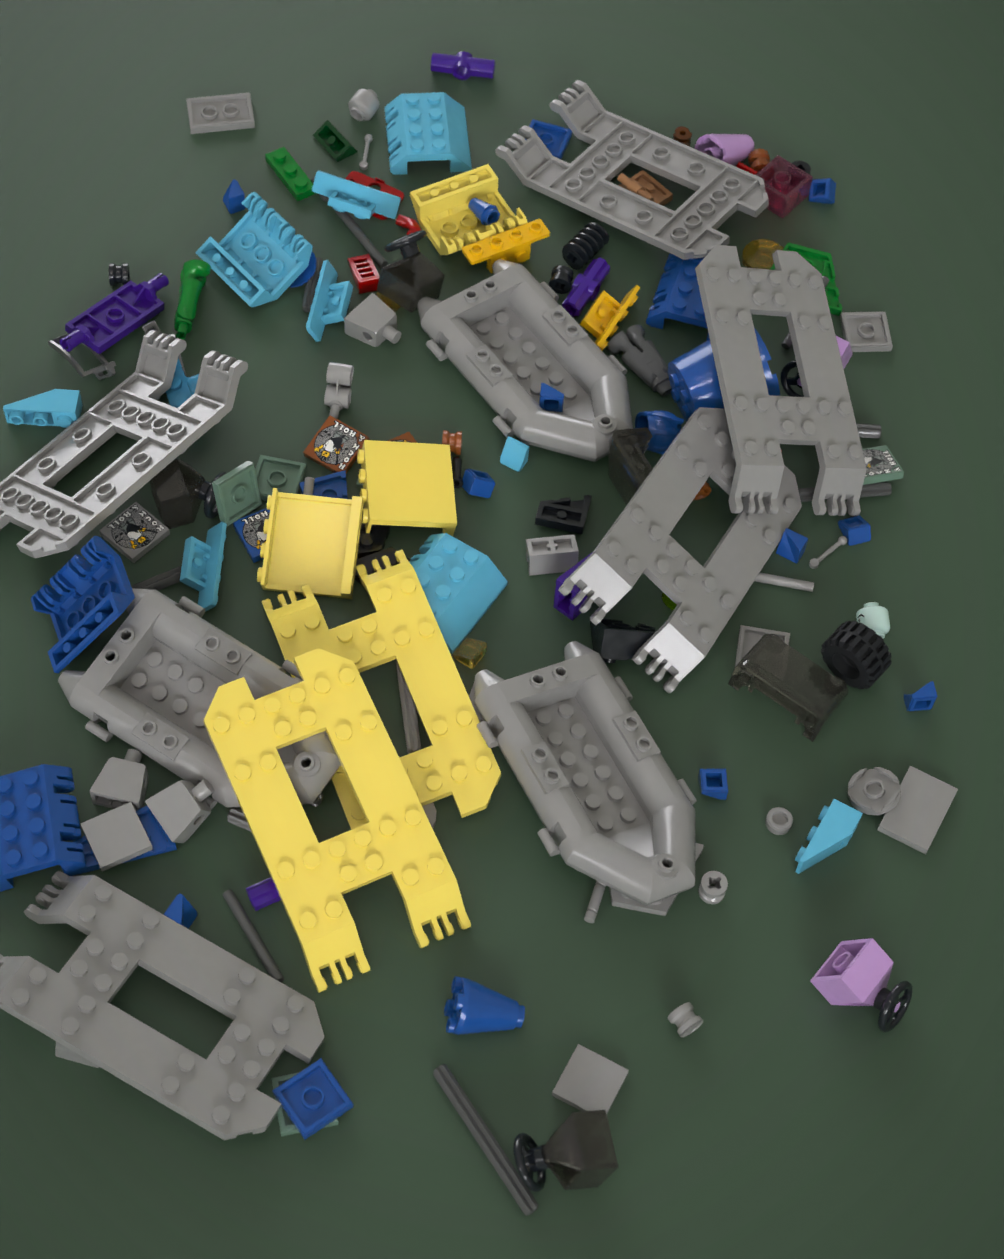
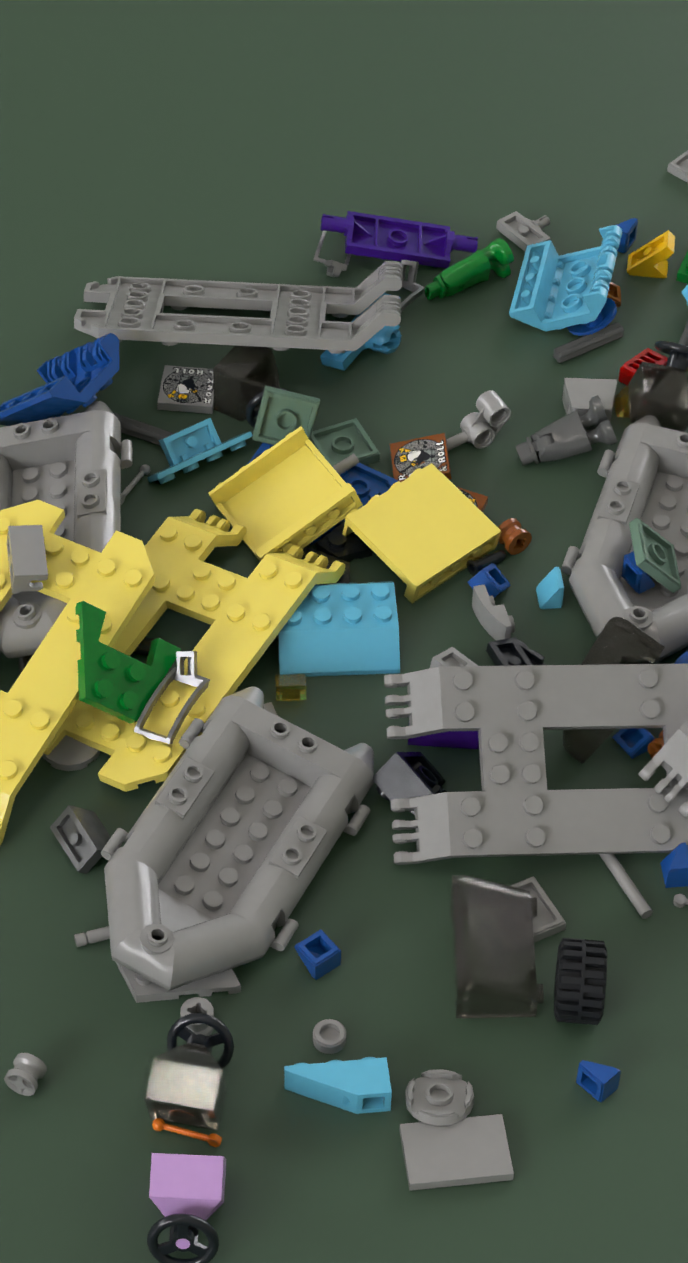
camera: 55 degrees right, 10 degrees down
medium azure slope [3,389,83,428] -> none
black wheel [109,263,130,286] -> none
medium azure bracket [306,260,353,342] -> none
light aqua head [856,602,890,639] -> none
none -> light grey hinge [6,525,48,594]
none -> dark grey panel [50,805,111,874]
none -> green wing [75,601,181,723]
none -> flat silver sword [134,651,210,744]
none -> clear smoke piece [145,1013,234,1130]
none -> orange hinge [152,1118,222,1147]
none -> light grey slope [472,585,515,641]
none -> light grey plate [496,211,551,251]
none -> dark grey piece [515,395,617,466]
none -> yellow slope [627,230,675,279]
none -> sand green tile [629,518,681,593]

